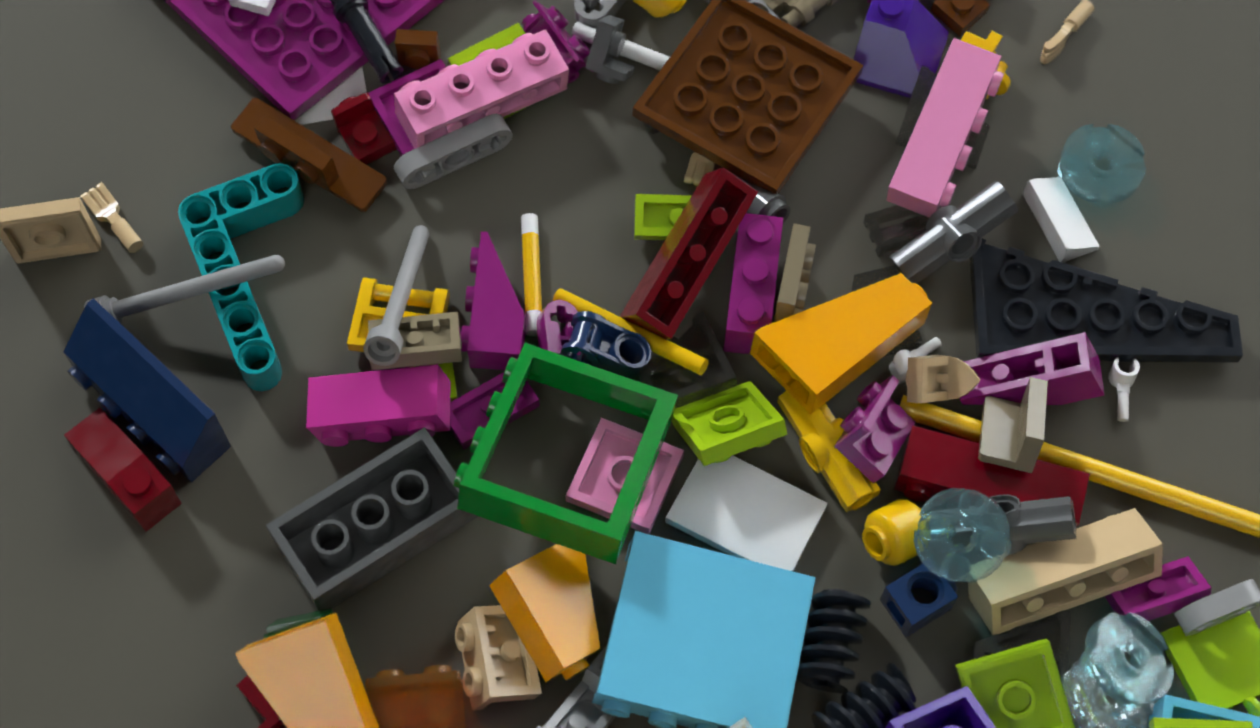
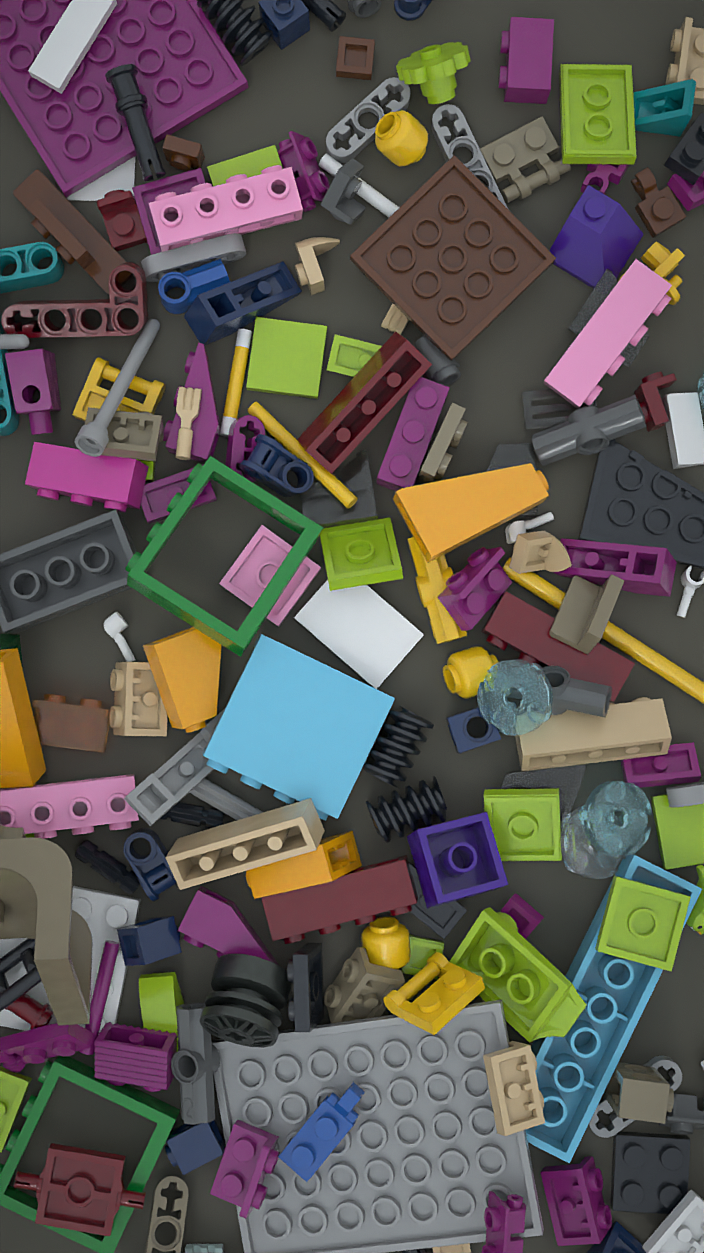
camera: 15 degrees right, 20 degrees up
none -> dark red beam [1,262,148,338]
none -> magenta torso [5,349,61,435]
none -> white hand [104,612,136,662]
none -> blue piece [158,258,230,314]
none -> tan piece [175,387,202,460]
none -> dark blue slope [184,261,302,346]
none -> lime tile [246,317,327,399]
none -> tan plate [295,237,340,295]
none -> dark red bracket [634,371,677,432]

